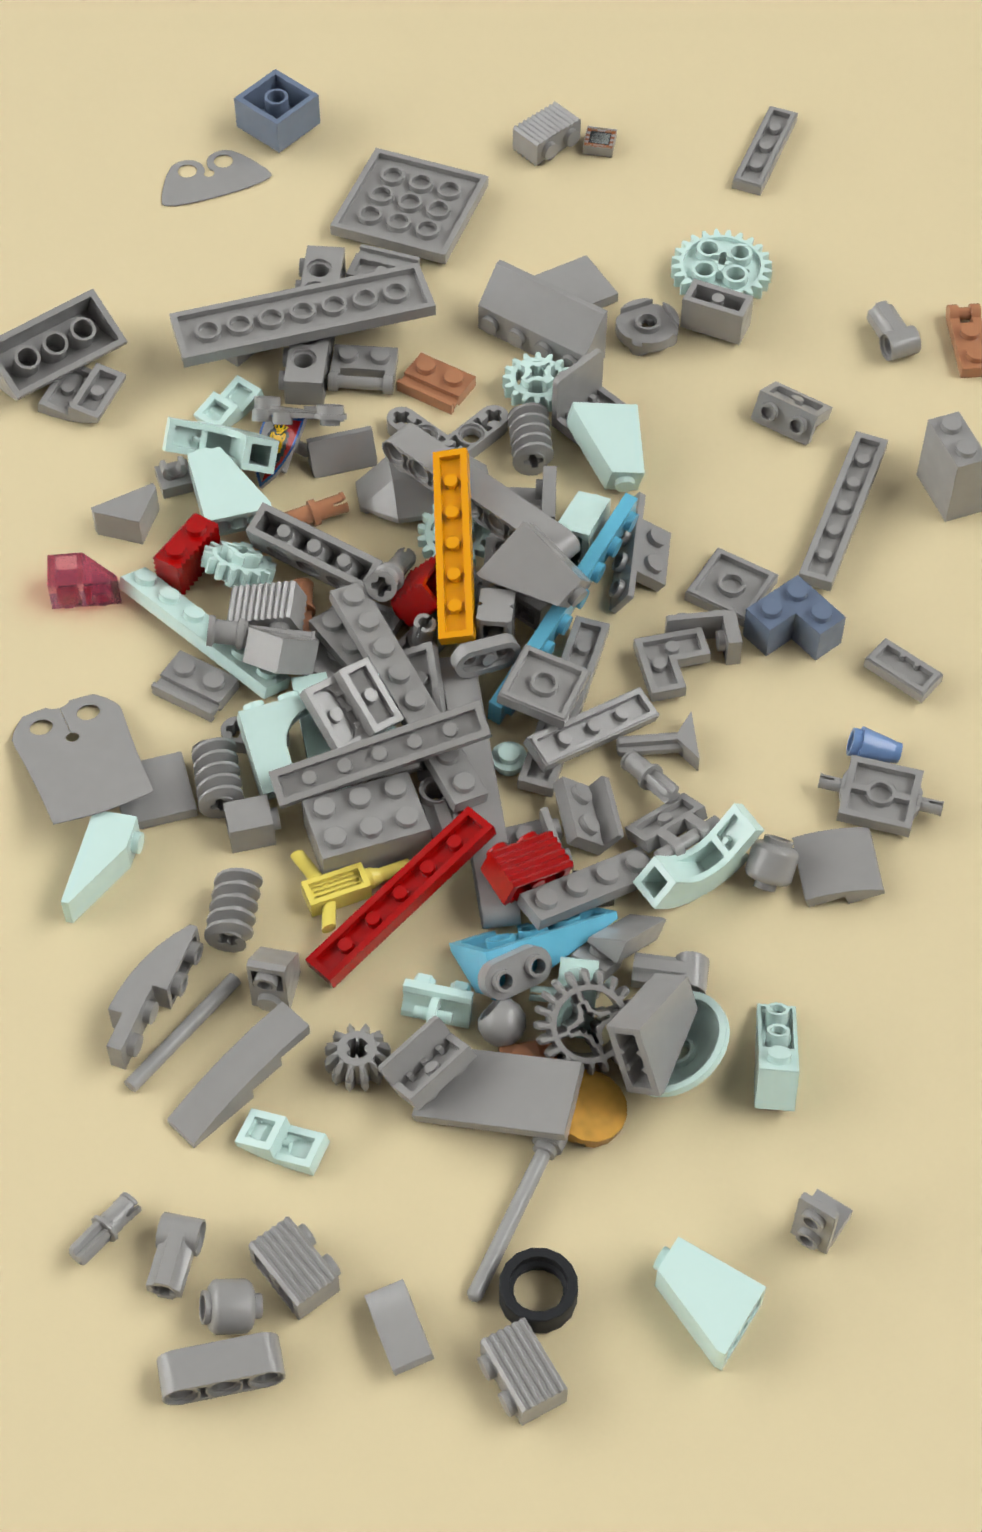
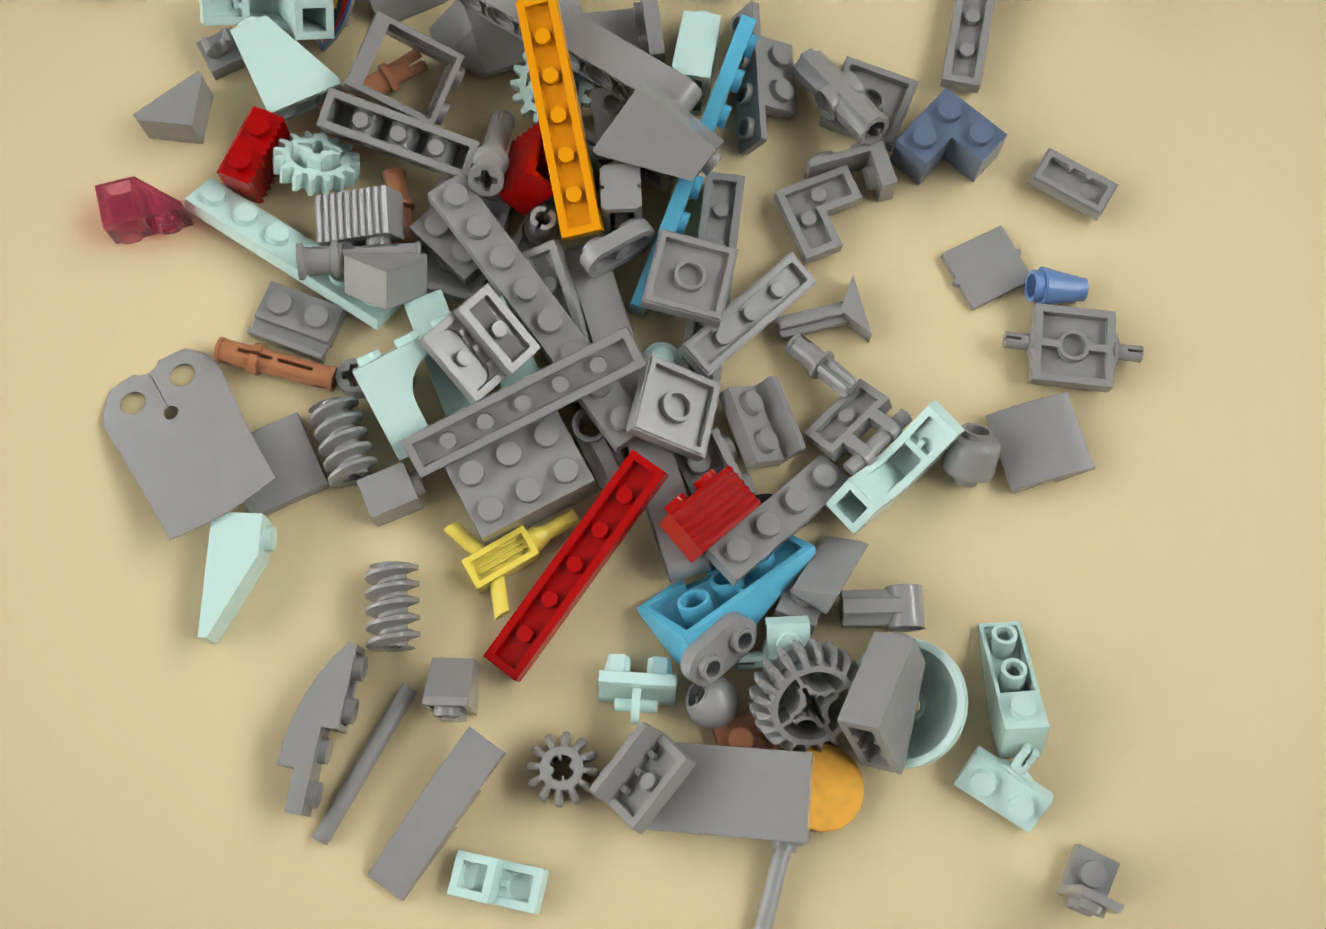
camera: 10 degrees left, 20 degrees up
none -> nougat pin [213,337,338,392]
none -> light grey window [342,11,466,125]
none -> light grey plate [626,353,722,462]
none -> light grey piece [793,48,889,146]
none -> light grey piece [940,226,1029,311]
none -> light aqua plate [954,743,1054,833]

